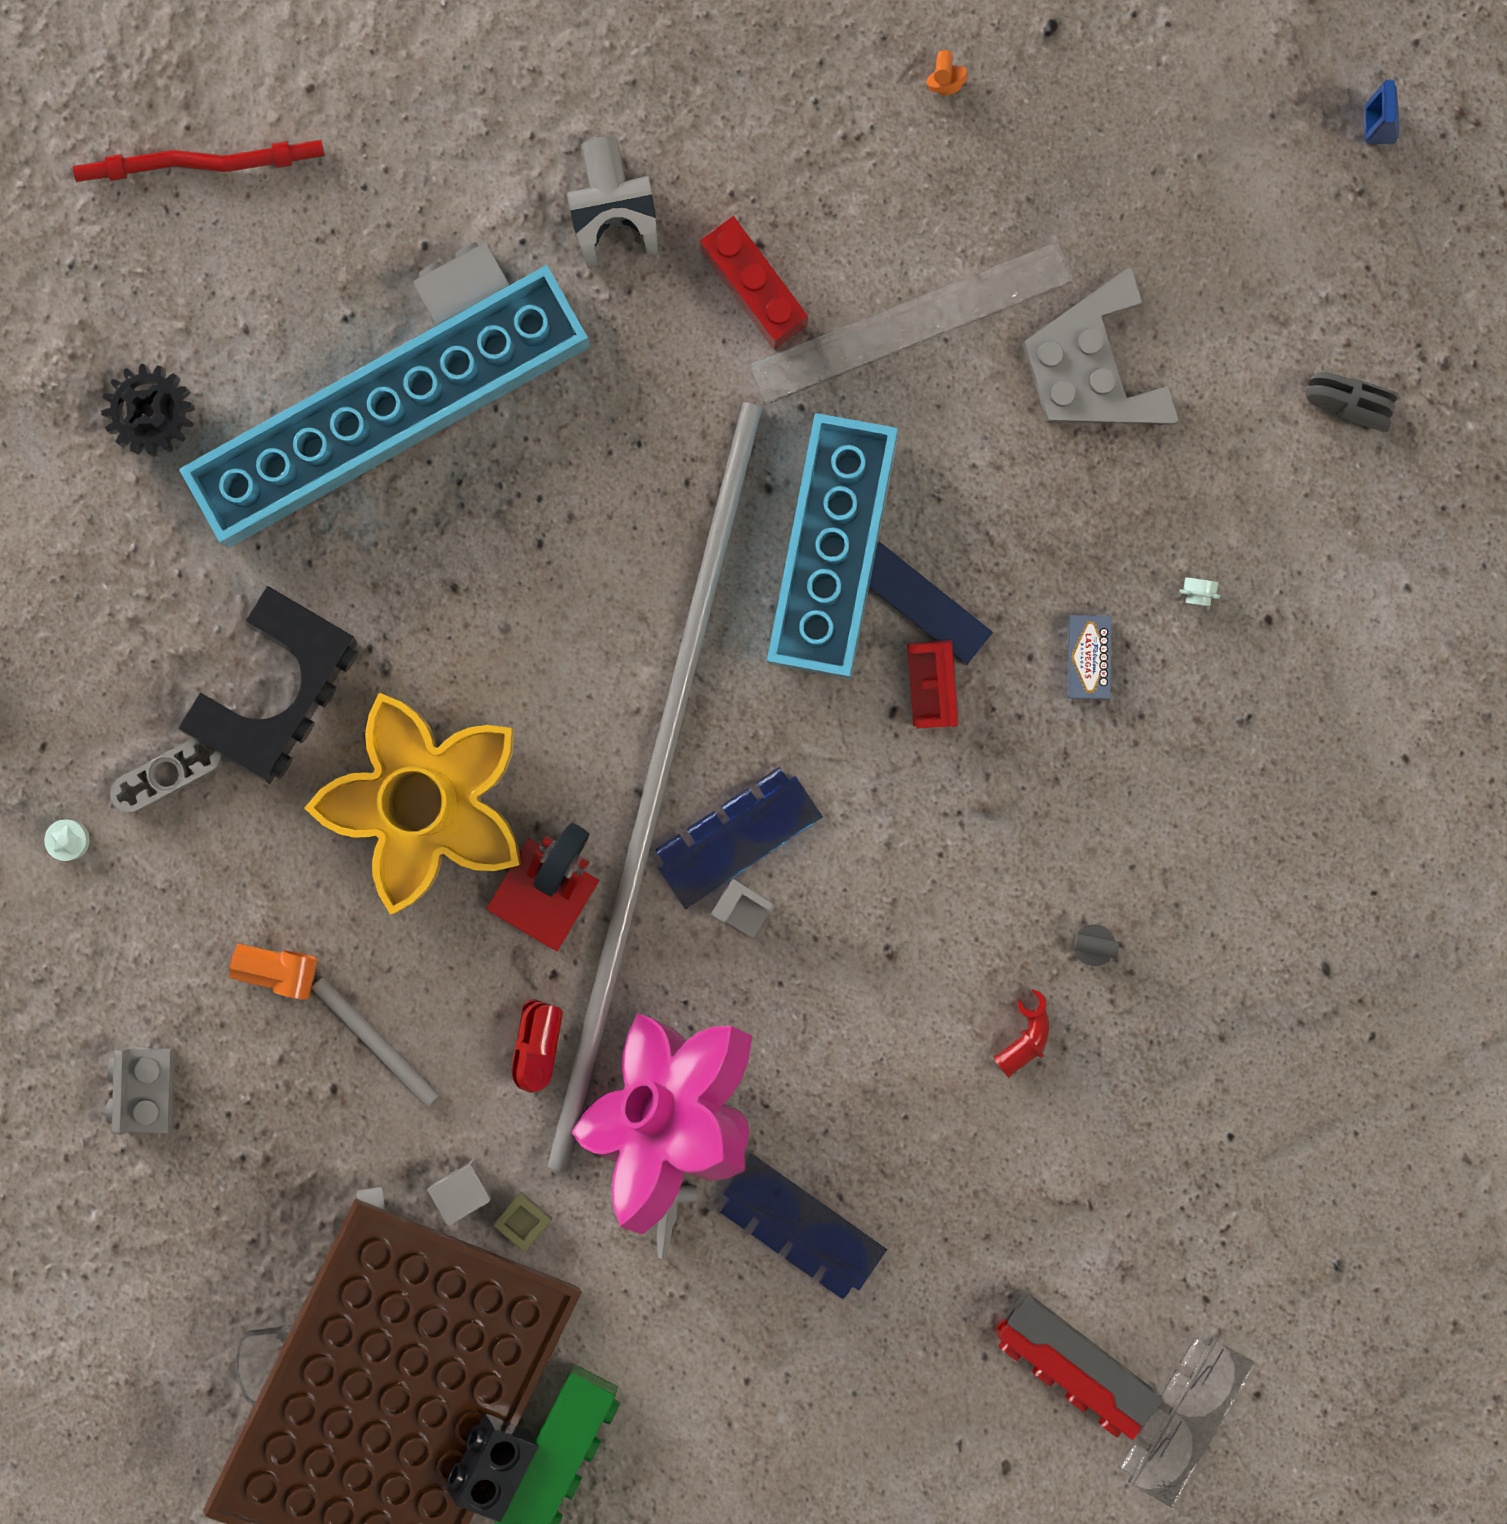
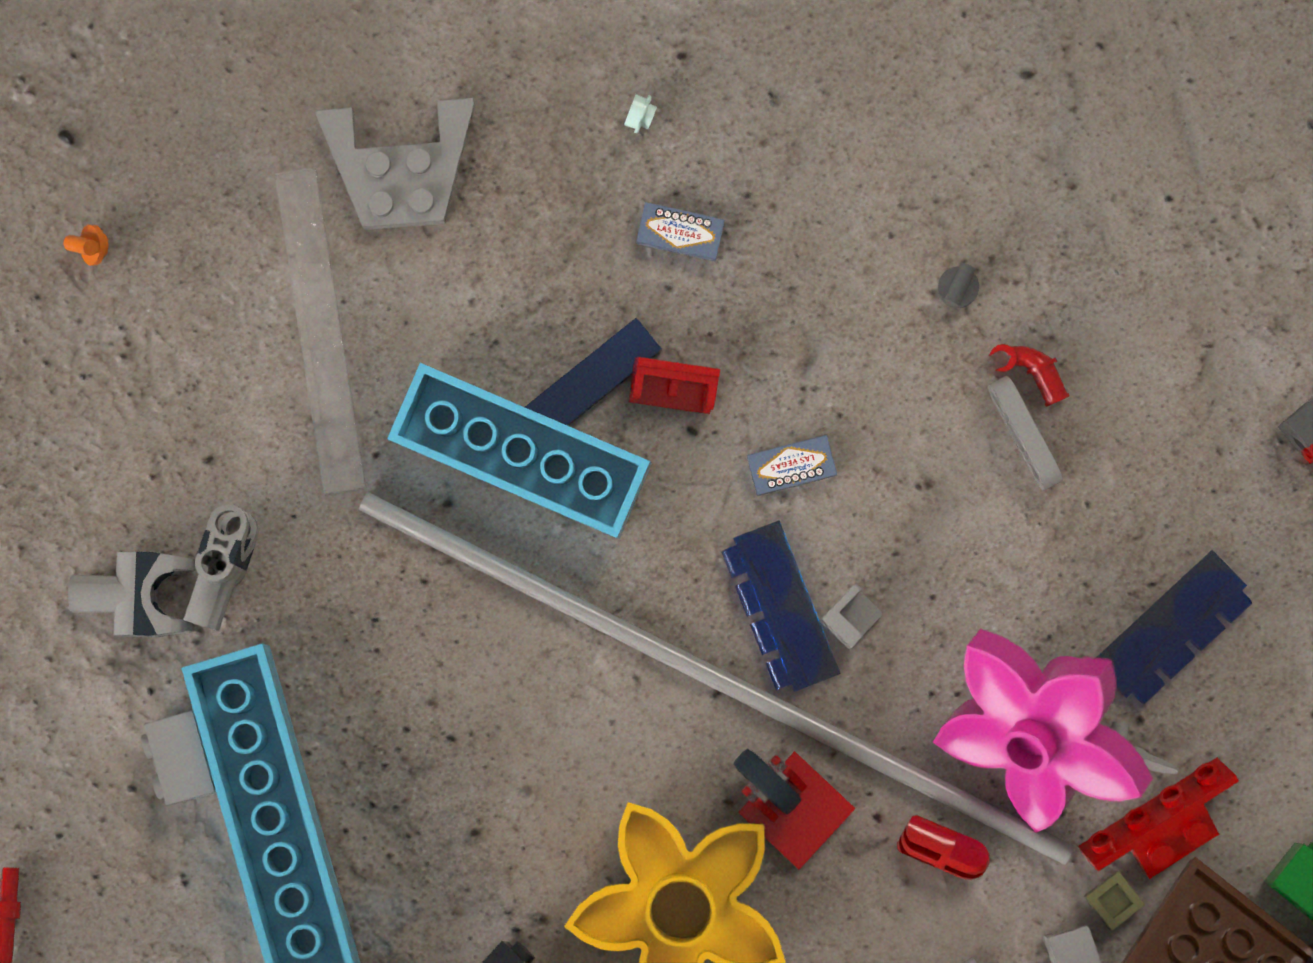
camera: 75 degrees left, 5 degrees down
red brick [700,215,808,350] -> none
none -> light grey connector [183,504,259,631]
none -> tile [747,435,837,496]
none -> light grey beam [988,375,1063,491]
none -> red bracket [1078,757,1239,879]

